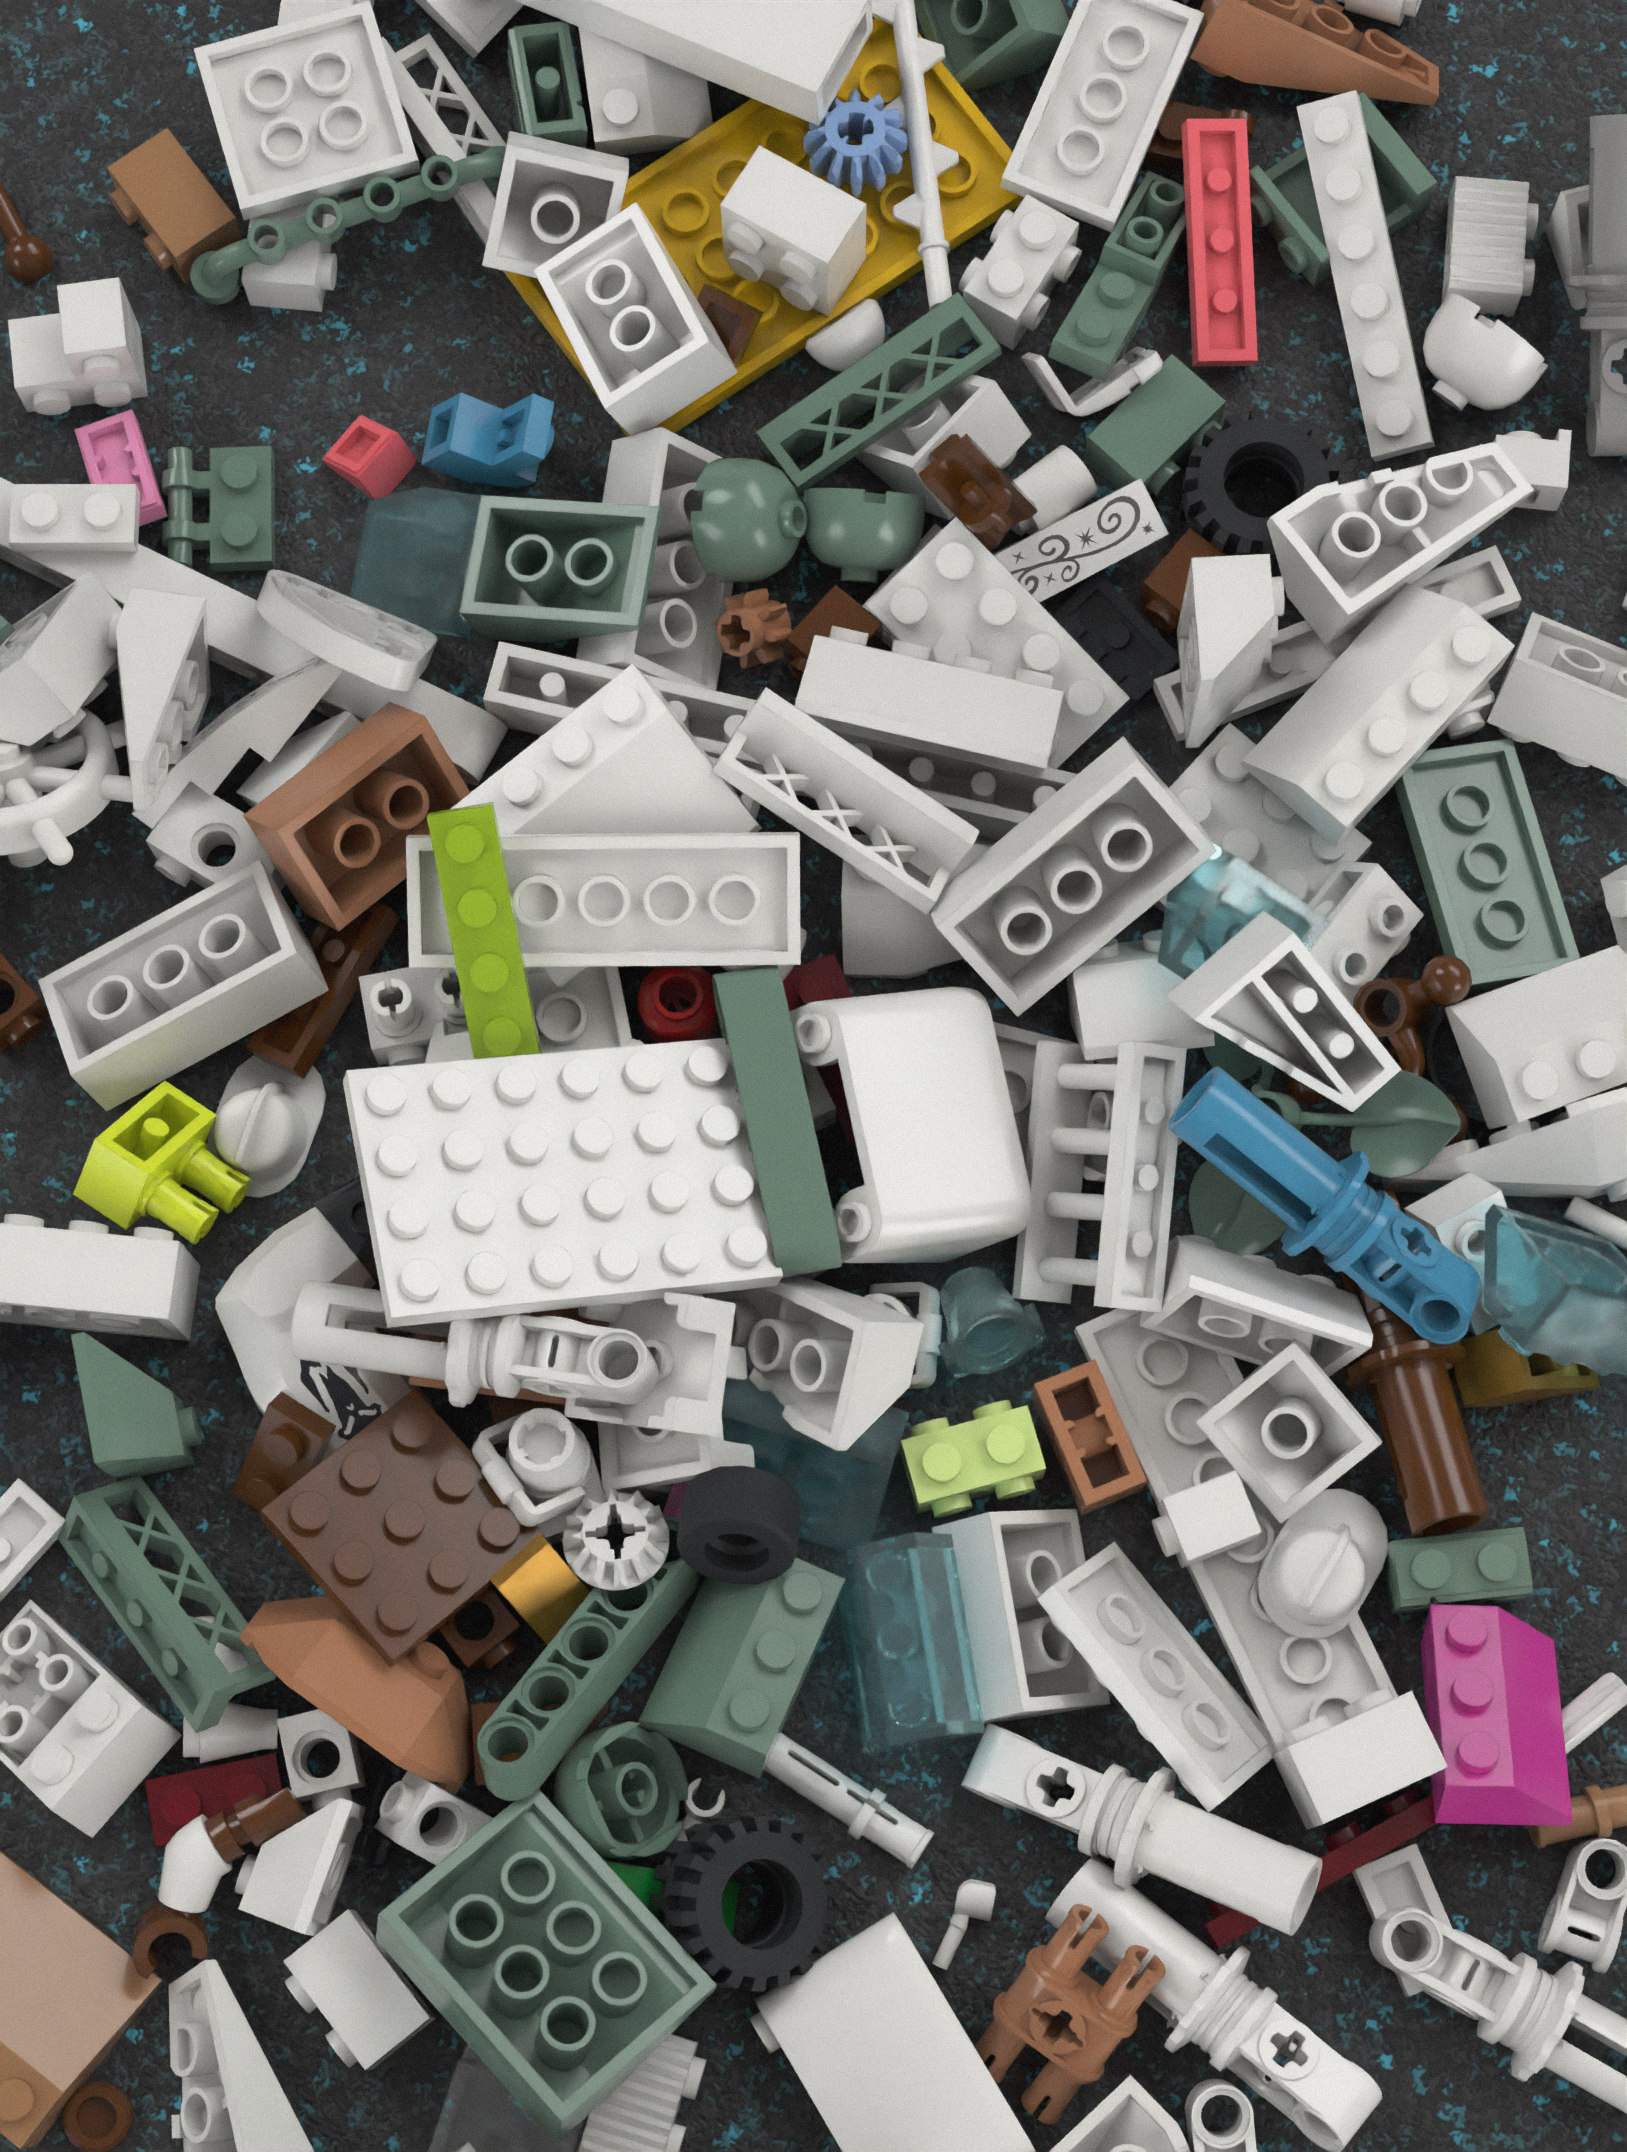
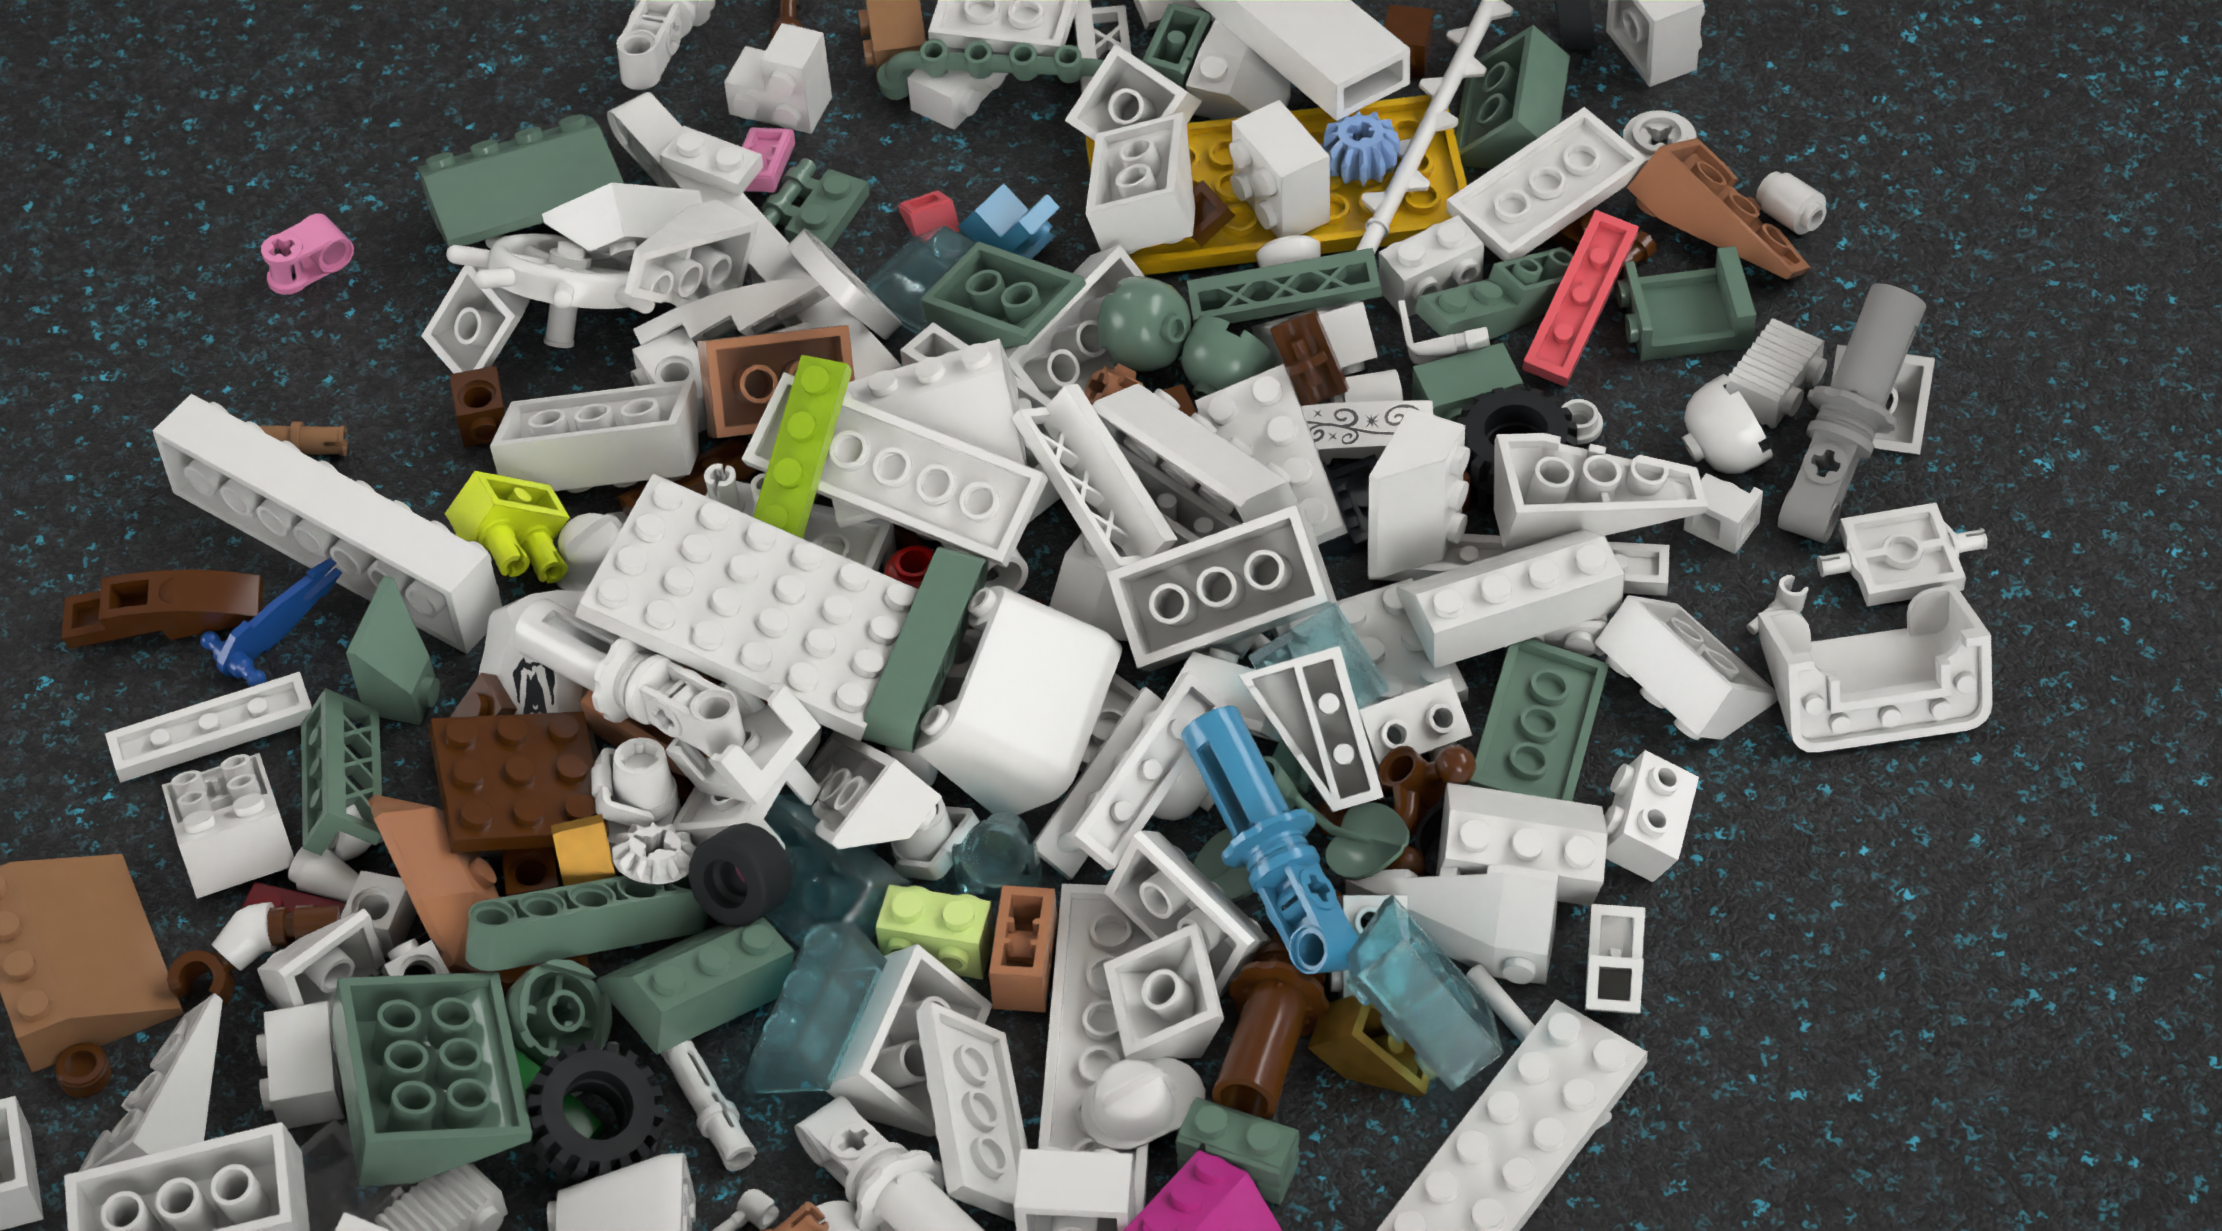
camera: 30 degrees right, 25 degrees down
white brick [1152,1470,1262,1568] -> none
white plate [1297,90,1435,462] -> none
none -> white plate [1561,399,1603,445]

